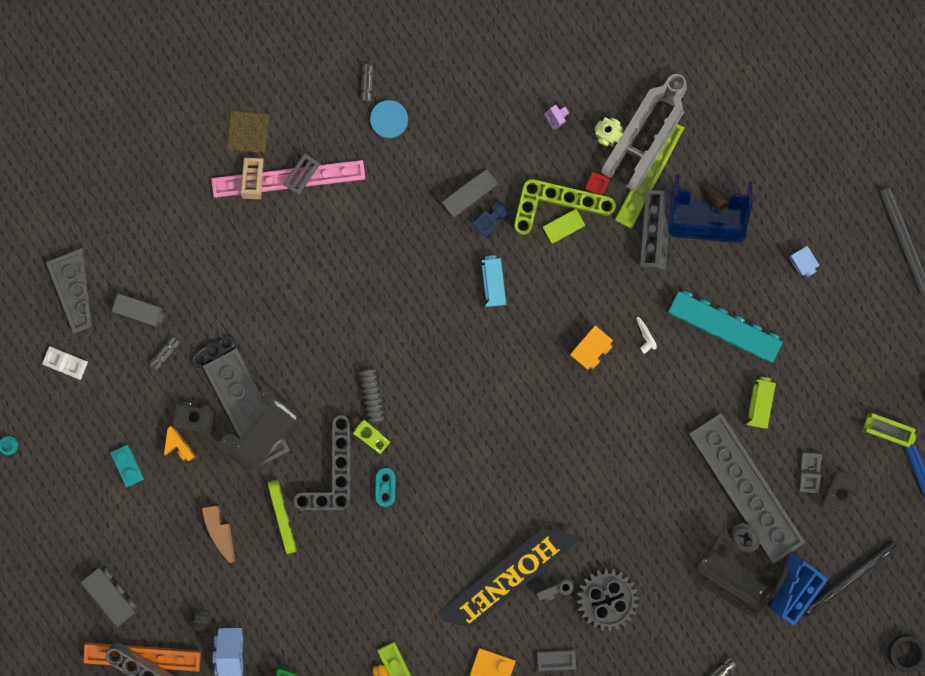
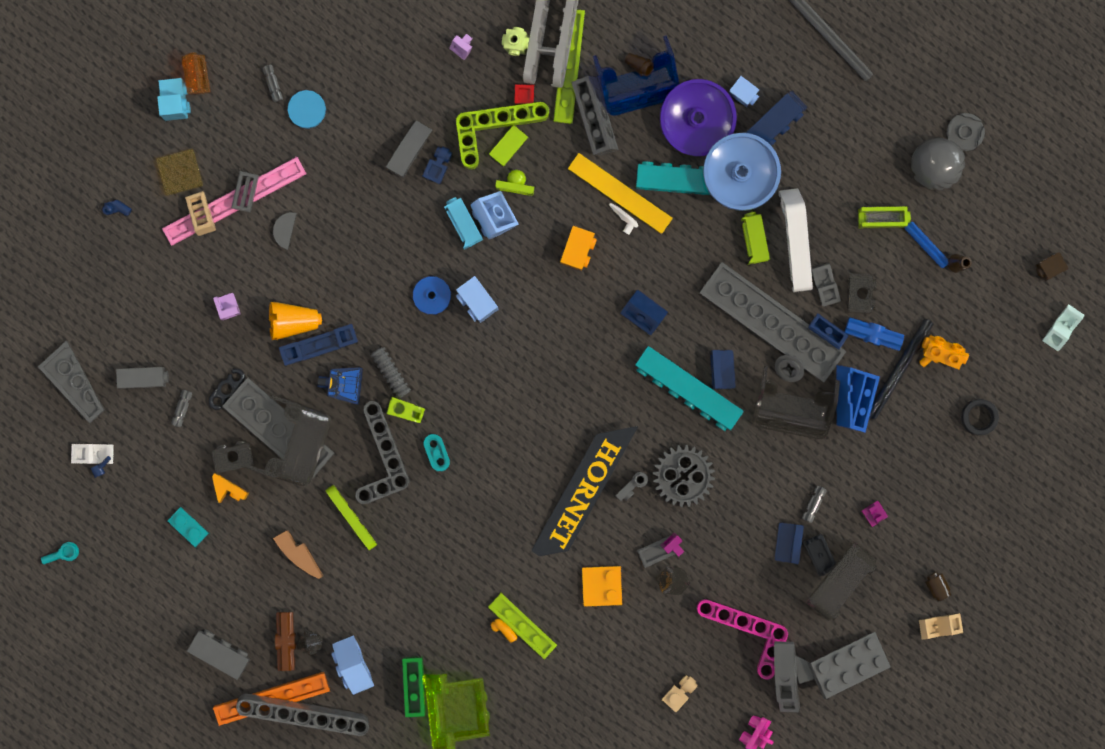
camera: 25 degrees left, 0 degrees up
none -> dark blue hand [91,456,111,478]
none -> dark blue arm [102,200,132,217]
none -> medium azure brick [157,78,191,121]
none -> clear orange bracket [182,52,210,94]
none -> lavender panel [213,293,241,320]
none -> light orange cone [269,302,322,340]
none -> dark grey tile [273,212,297,250]
none -> reddish brown piece [275,612,296,671]
none -> dark blue slope [279,324,358,366]
none -> torso [318,368,363,405]
none -> blue plate [413,277,451,315]
none -> light blue brick [456,276,499,323]
none -> light blue brick [470,191,519,239]
none -> lime tile [495,170,534,196]
none -> yellow tile [568,153,673,234]
none -> dark blue panel [620,290,668,335]
none -> teal brick [635,346,744,431]
none -> dark purple dish [660,79,737,156]
none -> magenta tile [660,533,684,556]
none -> medium blue dish [703,133,781,211]
none -> dark blue panel [710,350,736,390]
none -> dark blue wedge [746,91,808,146]
none -> white beam [779,188,813,292]
none -> dark blue slope [808,313,849,350]
none -> blue piece [845,317,904,351]
none -> light orange brick [919,335,969,369]

